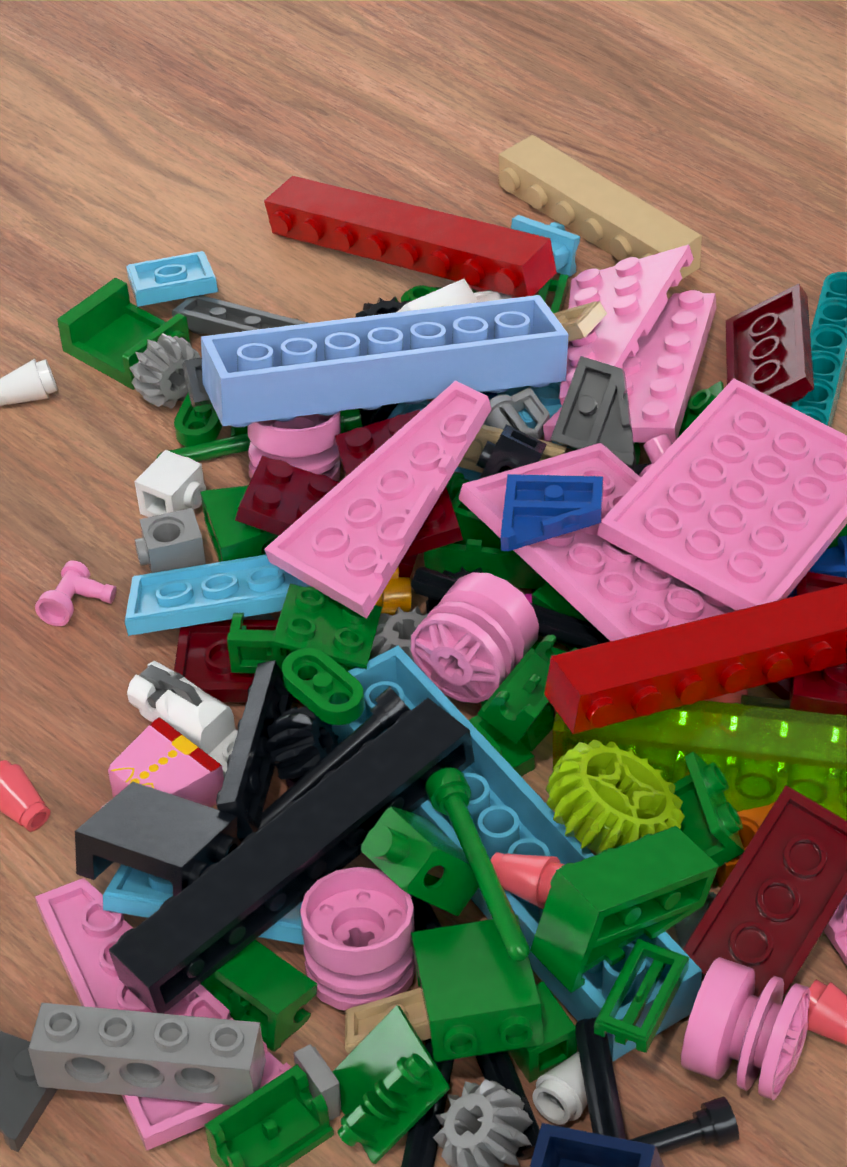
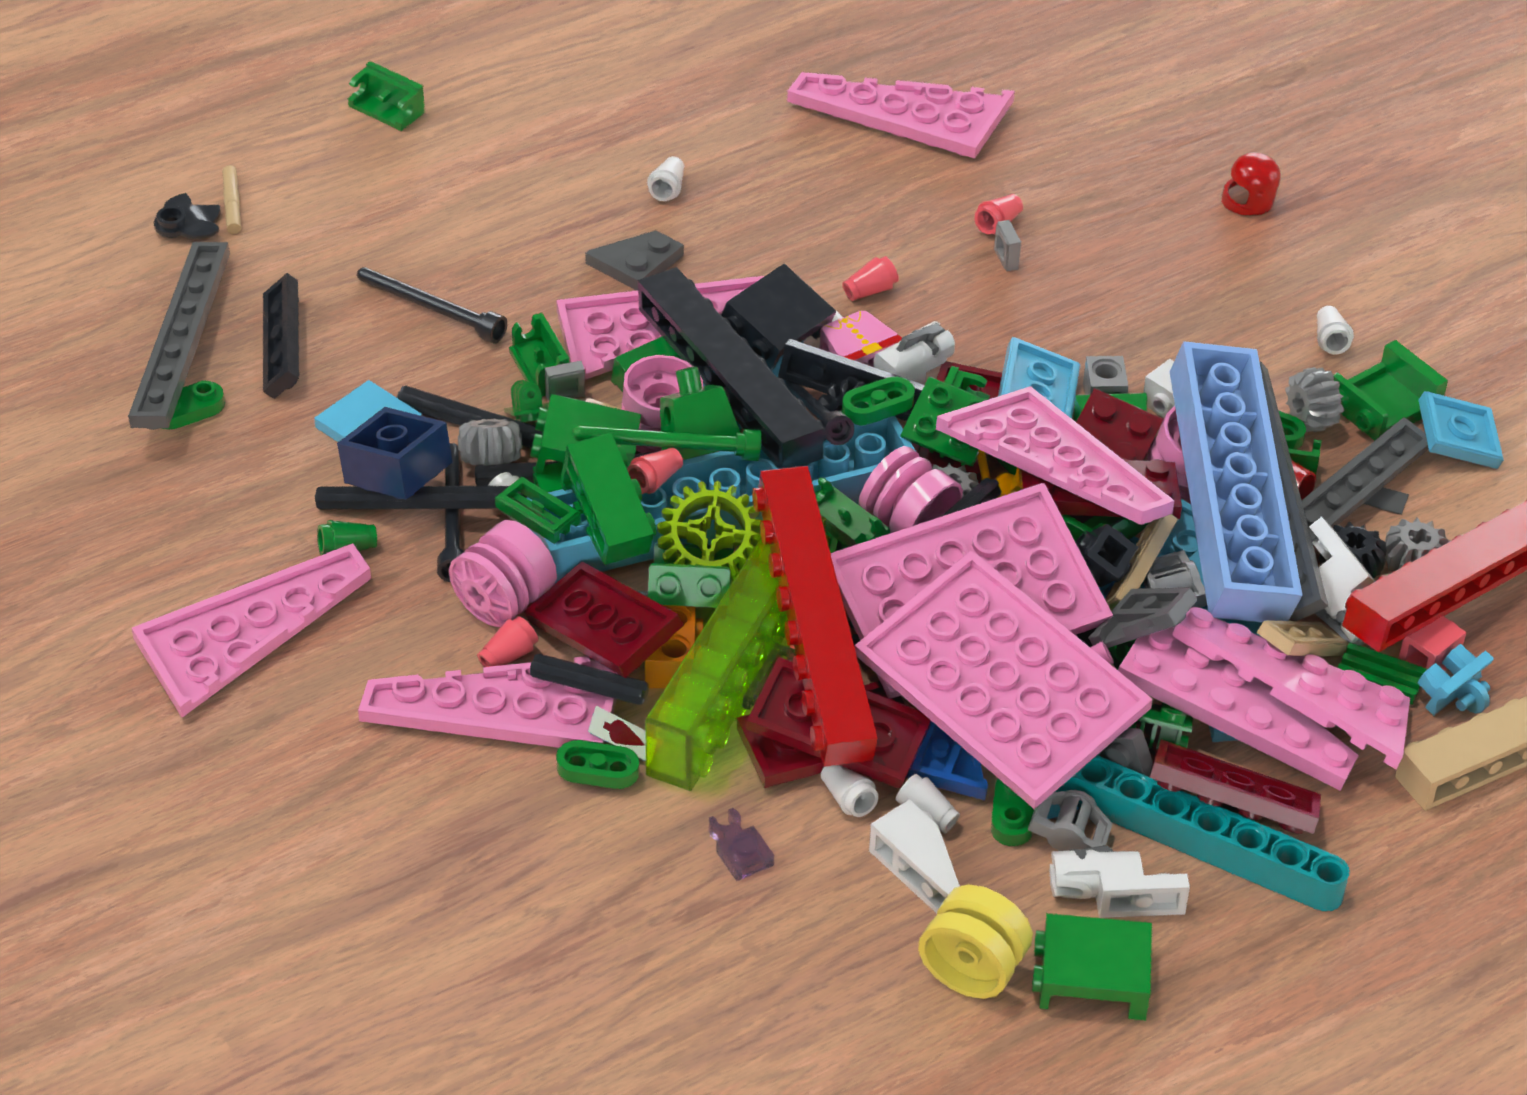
camera: 100 degrees right, 0 degrees up
light grey brick [28,1003,266,1105] -> none
bright pink piece [35,561,116,626] -> none
blue wing [501,474,603,551] -> none
none -> light grey gear [1385,517,1450,571]

